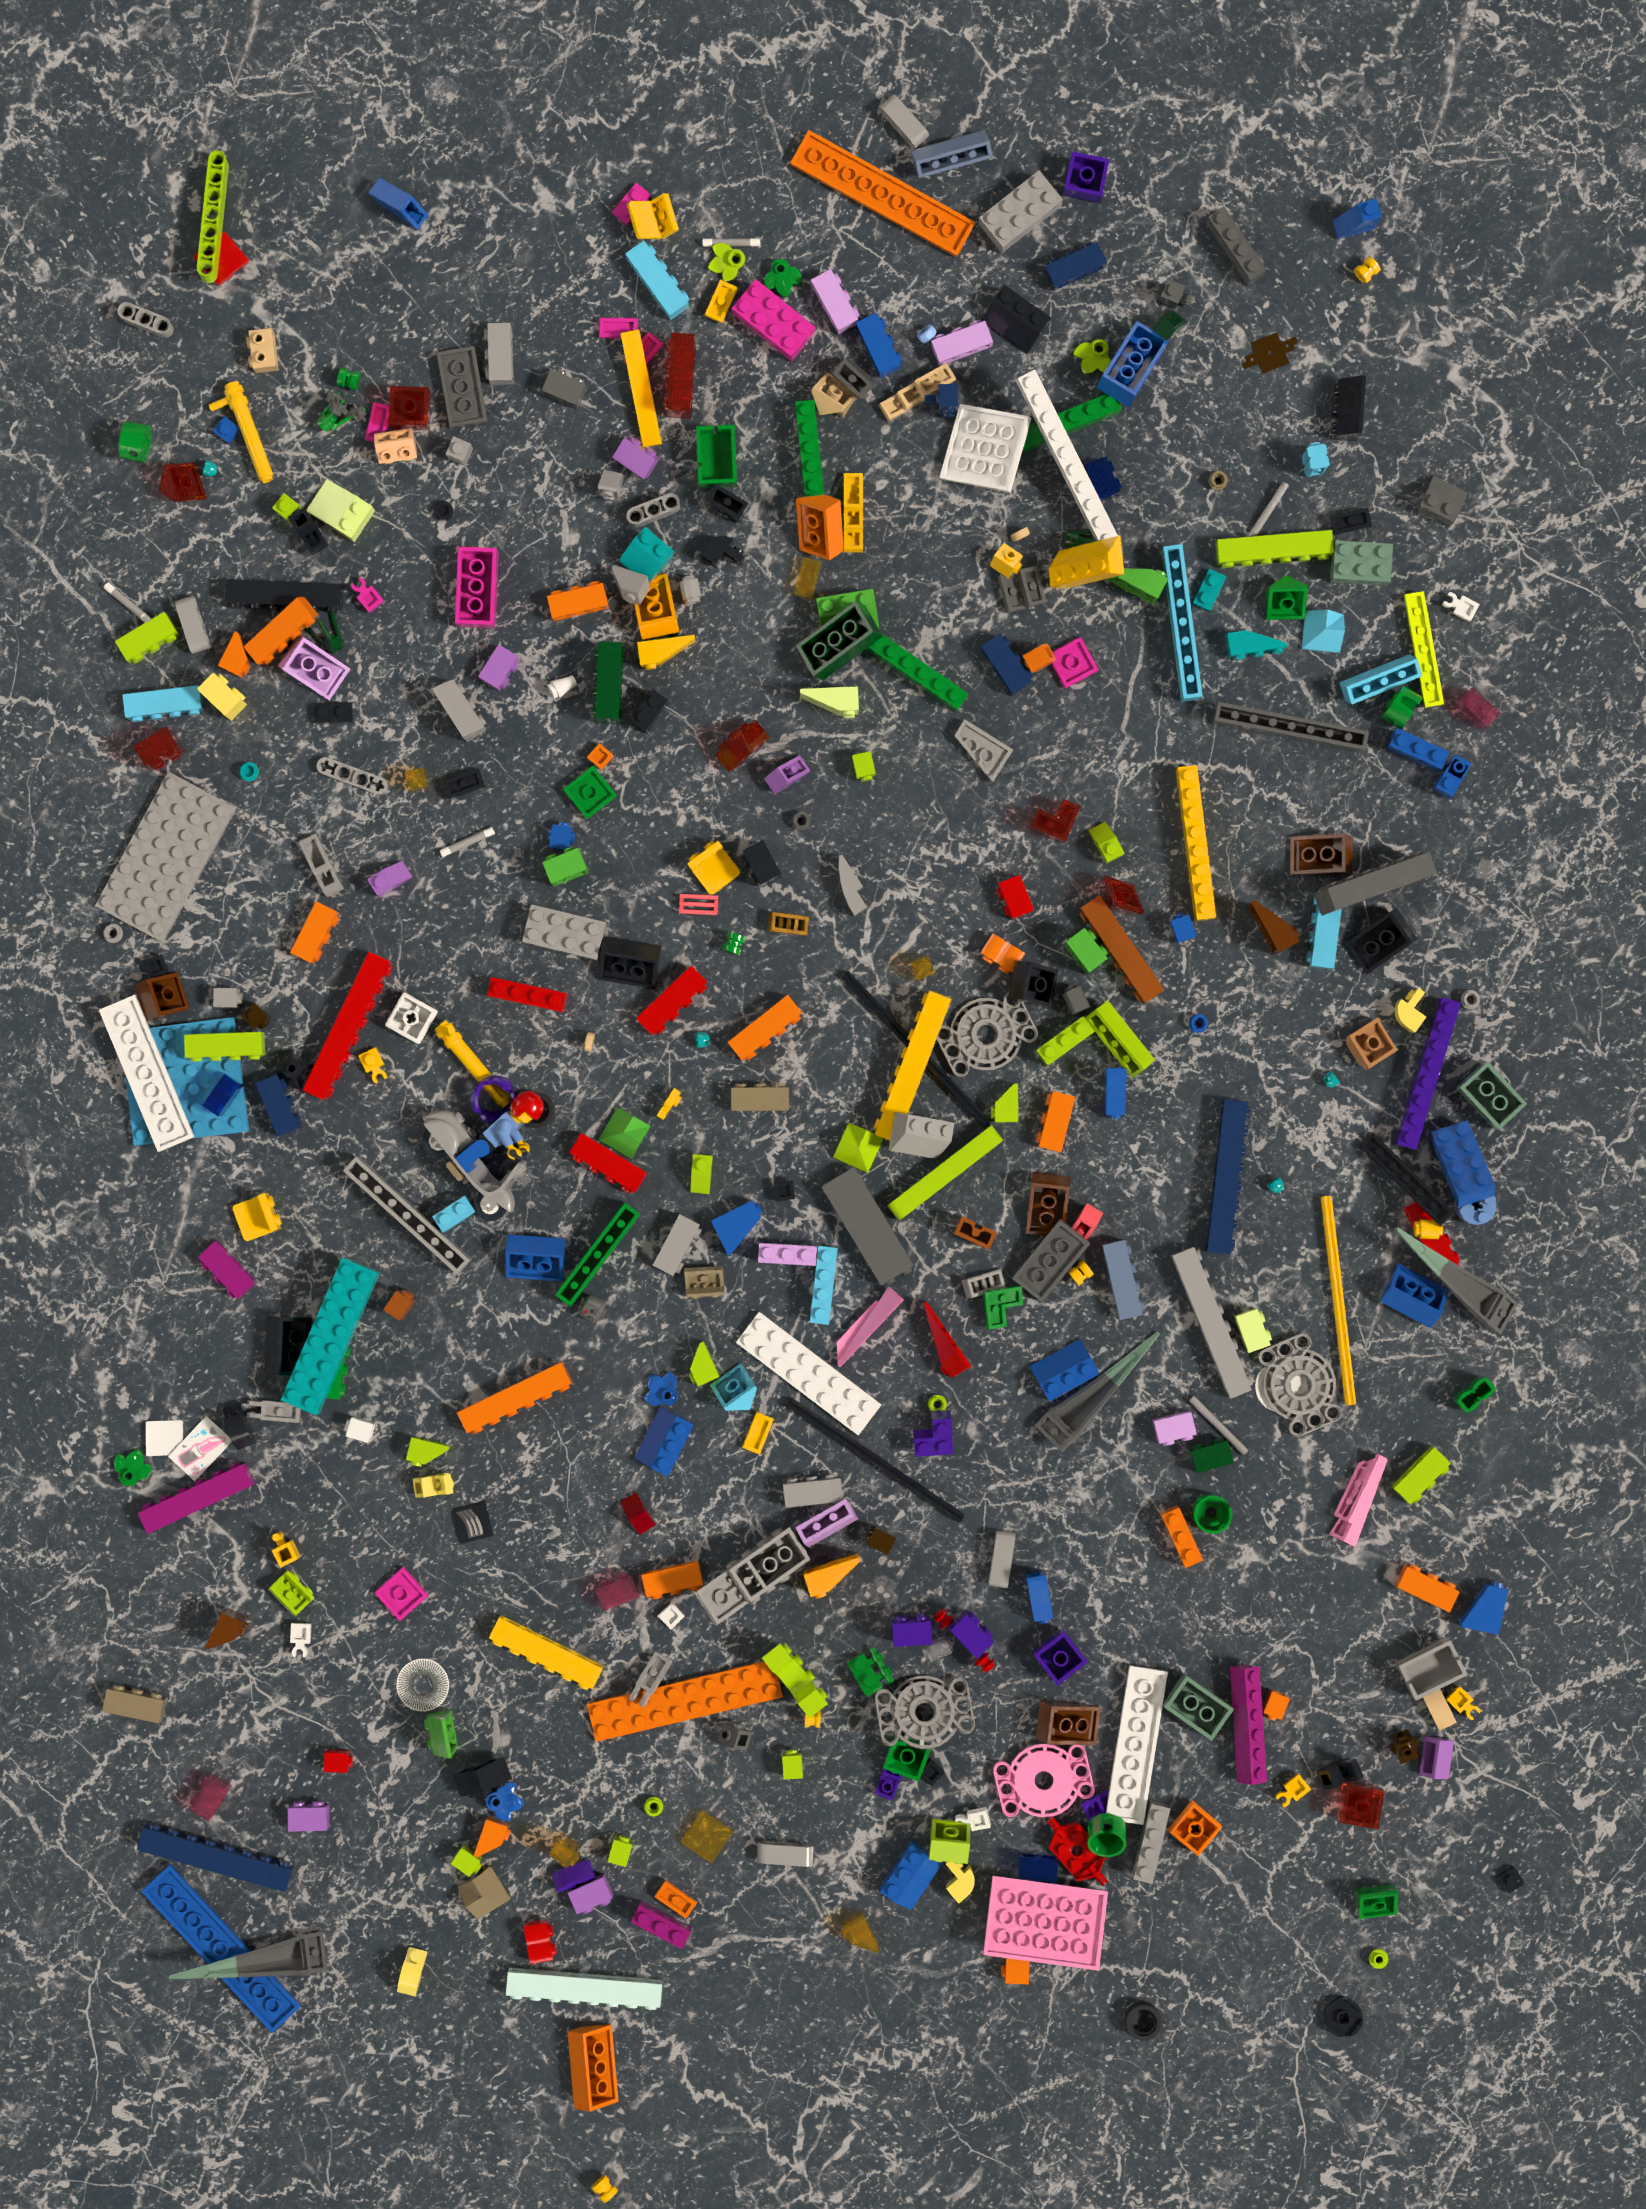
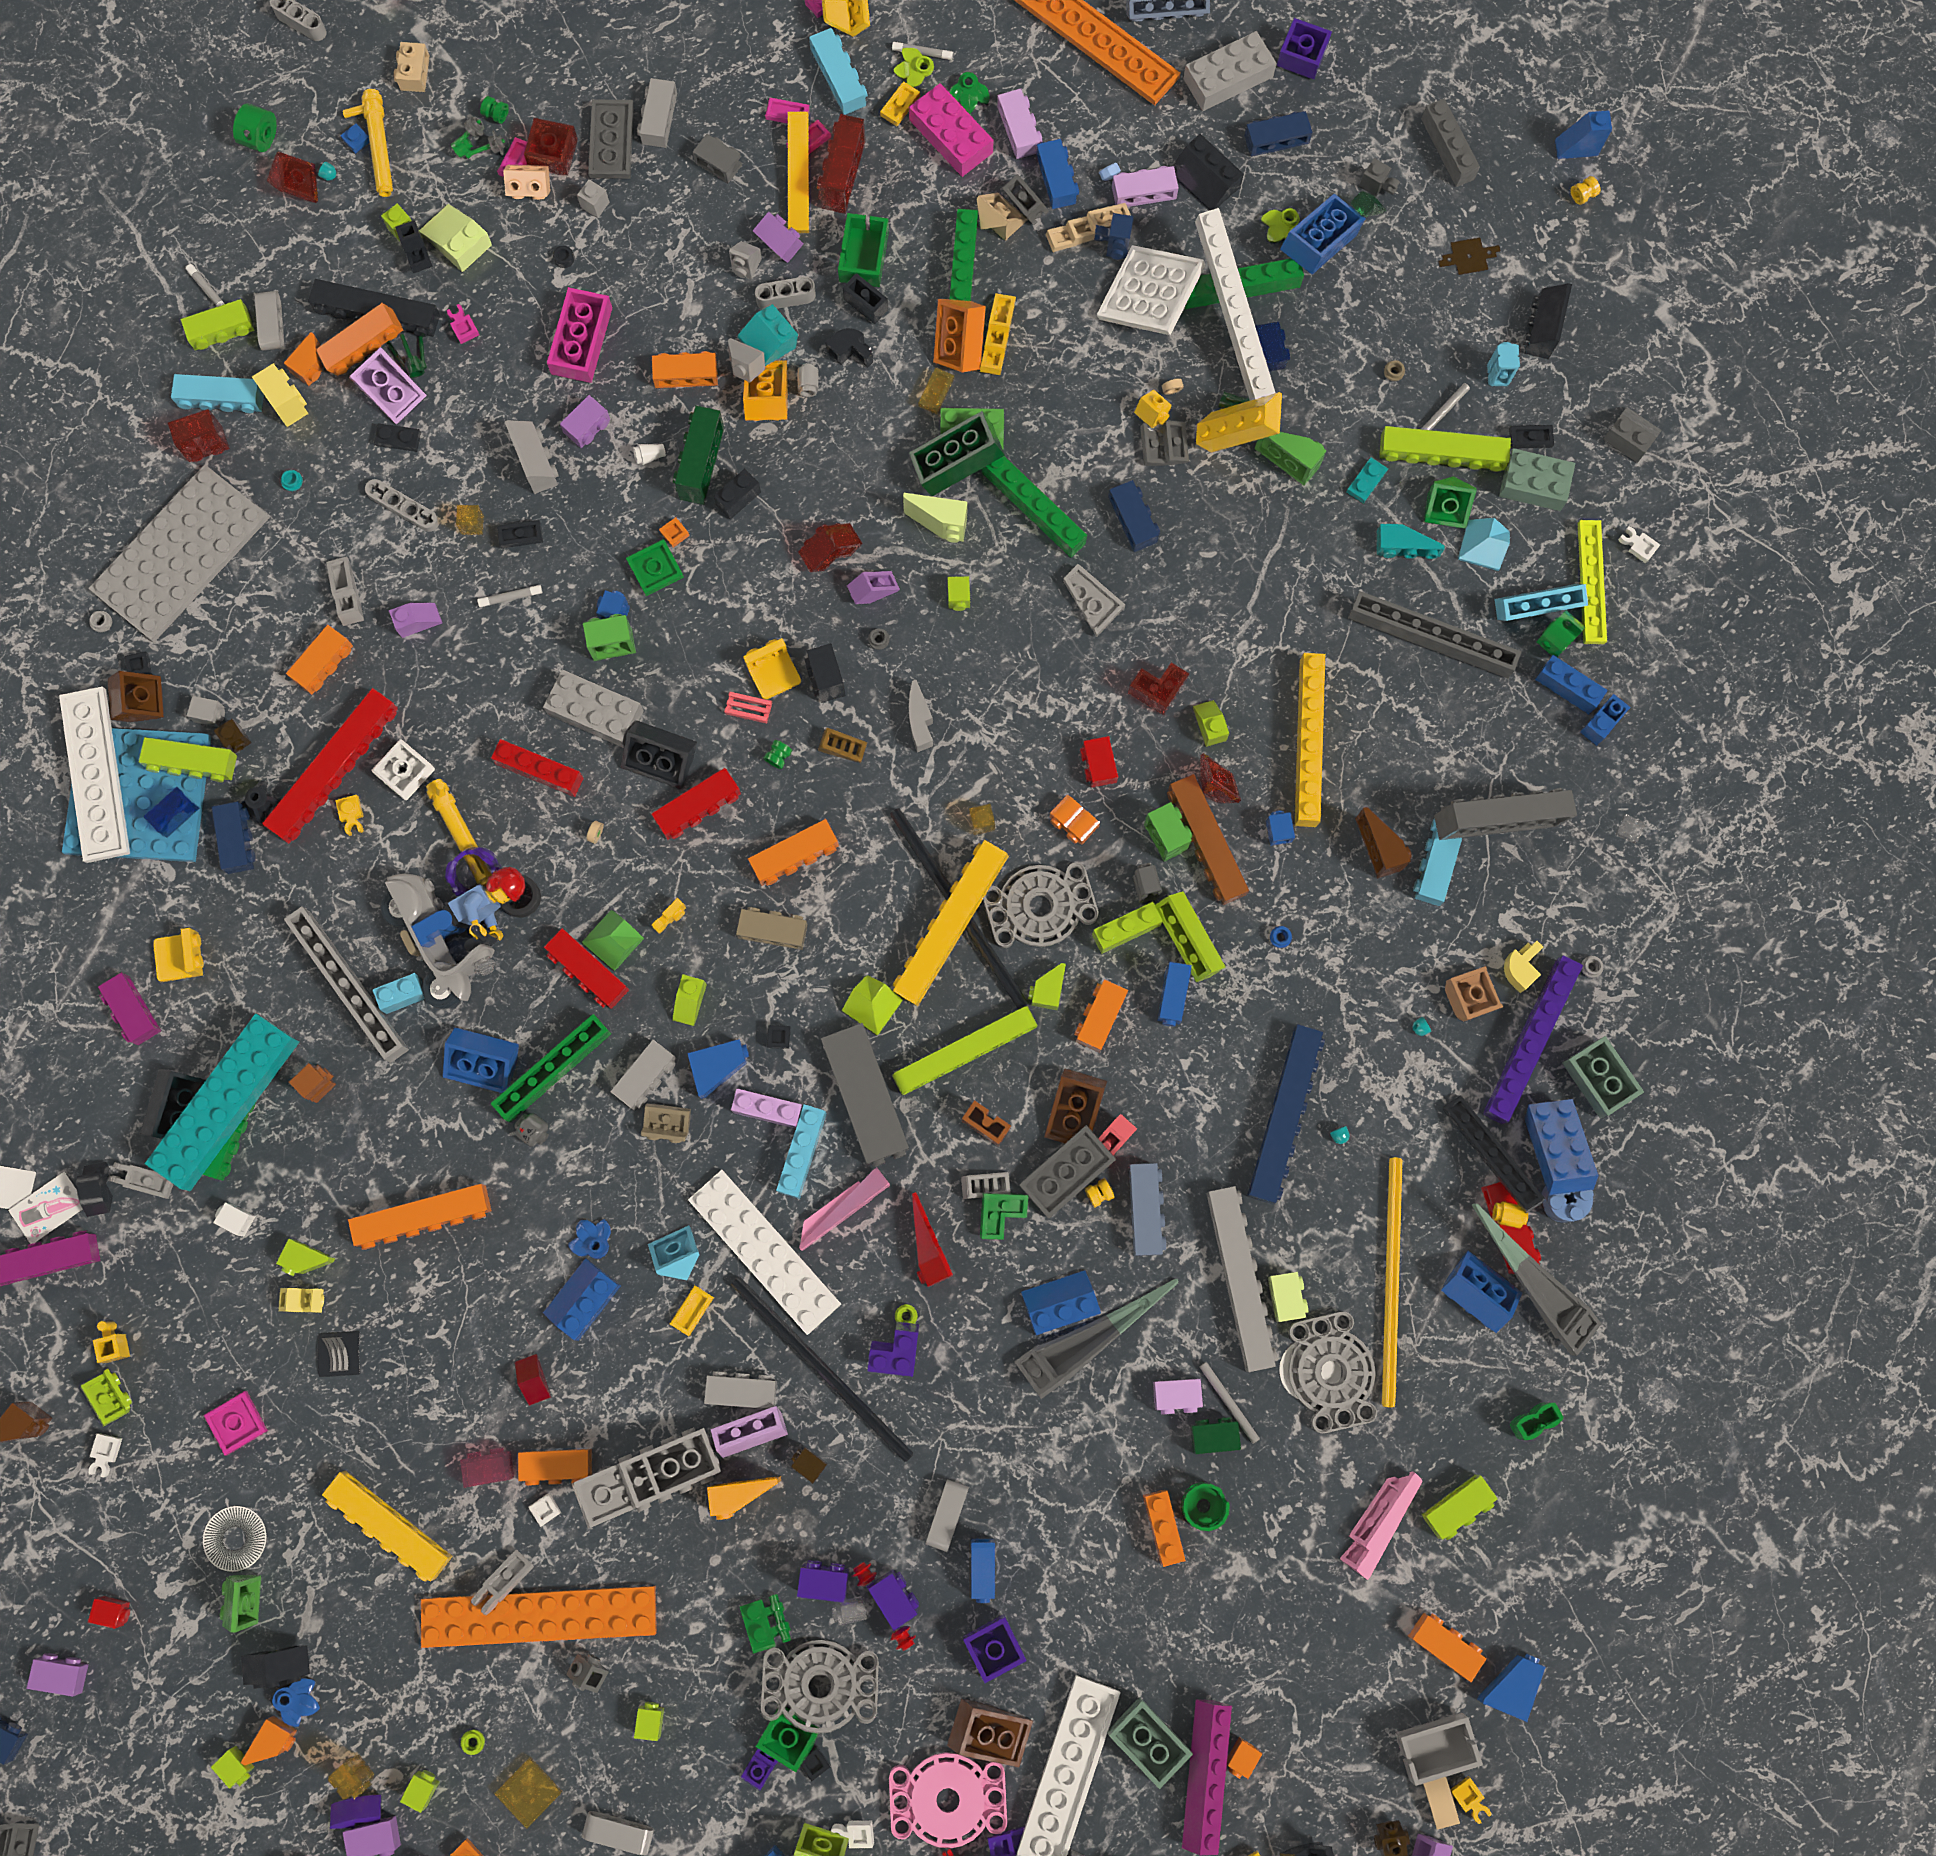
camera: 10 degrees right, 10 degrees down
dark tan slope [458,1866,511,1920] -> none
yellow slope [637,635,696,670] -> none
lime slope [689,1341,720,1386] -> none
teal hinge [696,1032,710,1048] -> none
lime brick [762,1643,828,1718] -> none
yellow wheel [805,1710,821,1728] -> none
light grey slope [889,1112,954,1159] -> none
black brick [1008,961,1059,1007] -> none
orange brick [1023,644,1056,673] -> none
dark pink tile [1051,637,1099,689] -> none
medium azure brick [1161,544,1203,702] -> none
reddish brown slope [1290,834,1353,876] -> none
black slope [1345,908,1418,974] -> none
clear pink brick [1455,687,1500,730] -> none

